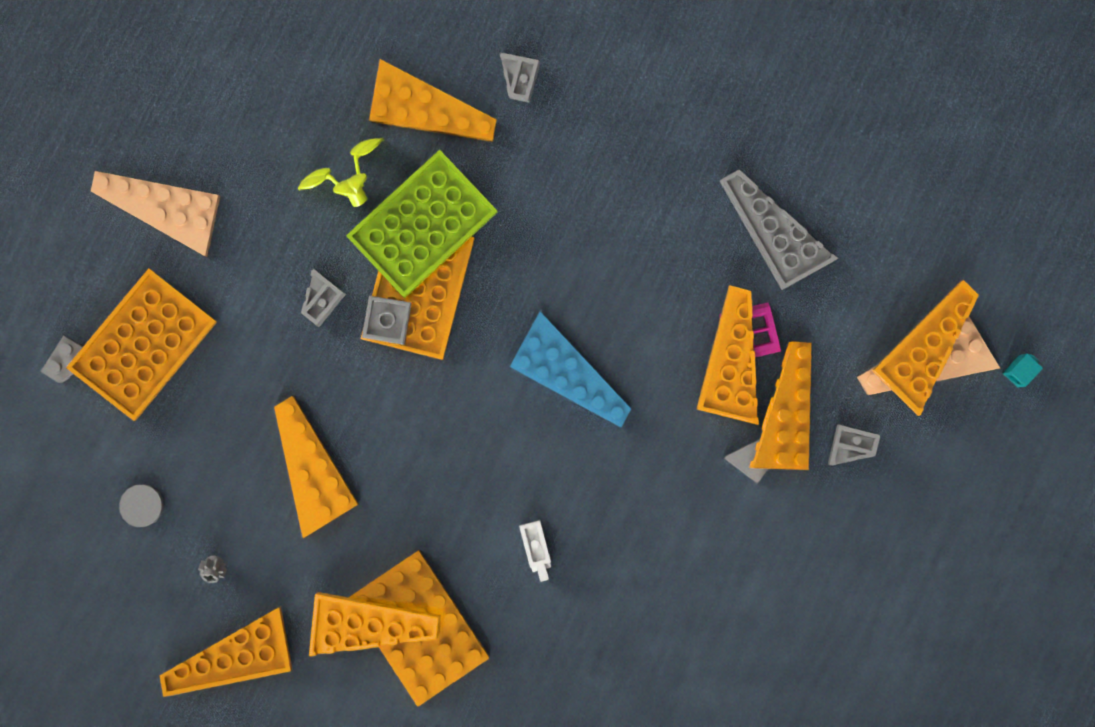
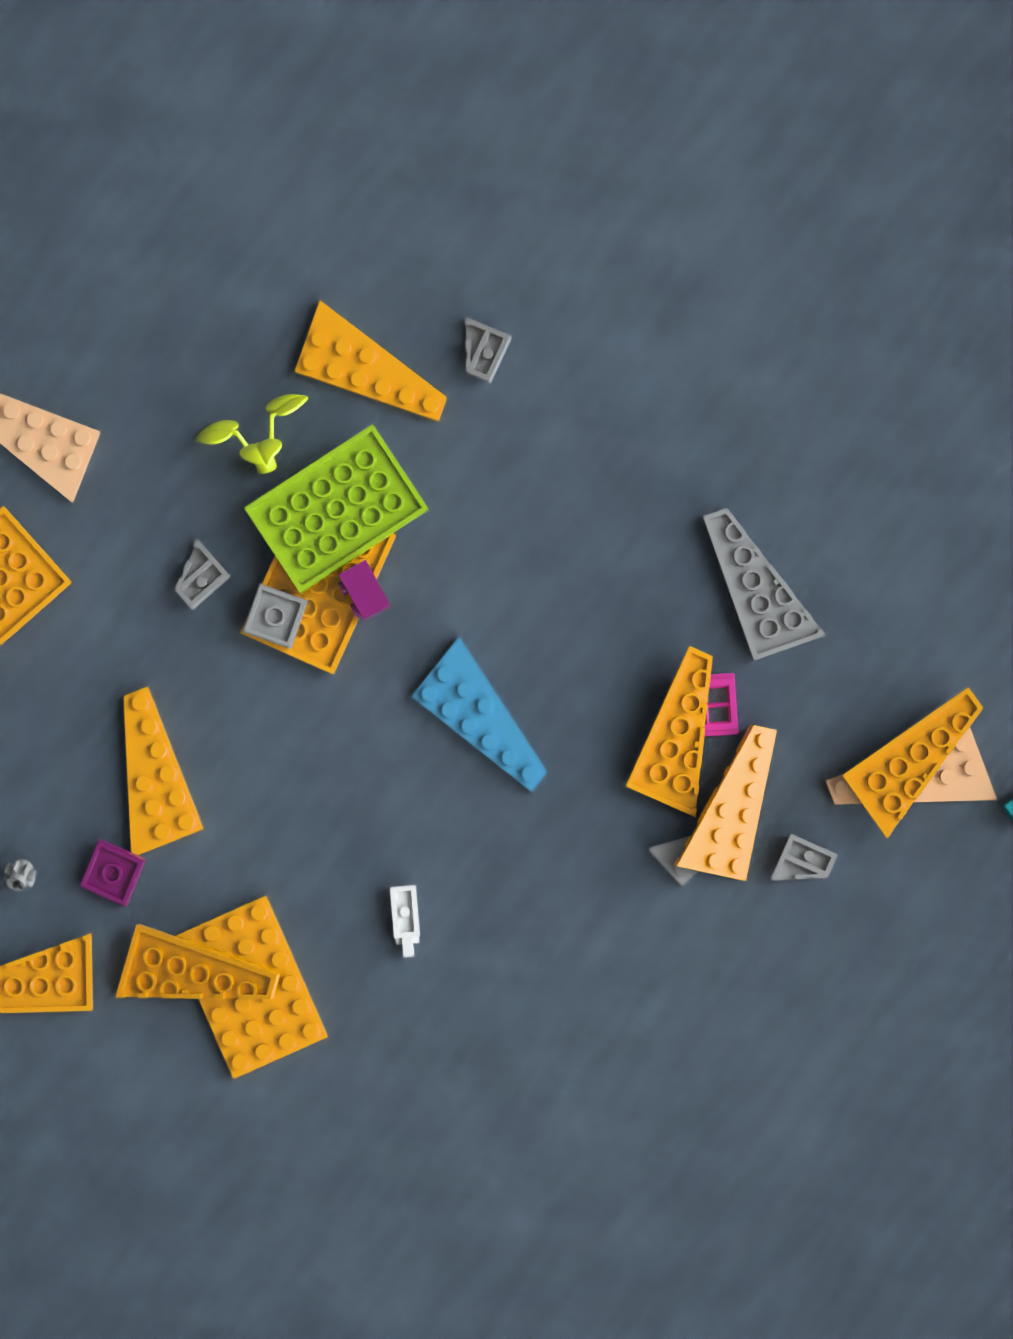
camera: 15 degrees right, 0 degrees up
none -> magenta plate [79,838,147,907]
none -> magenta brick [338,560,391,622]

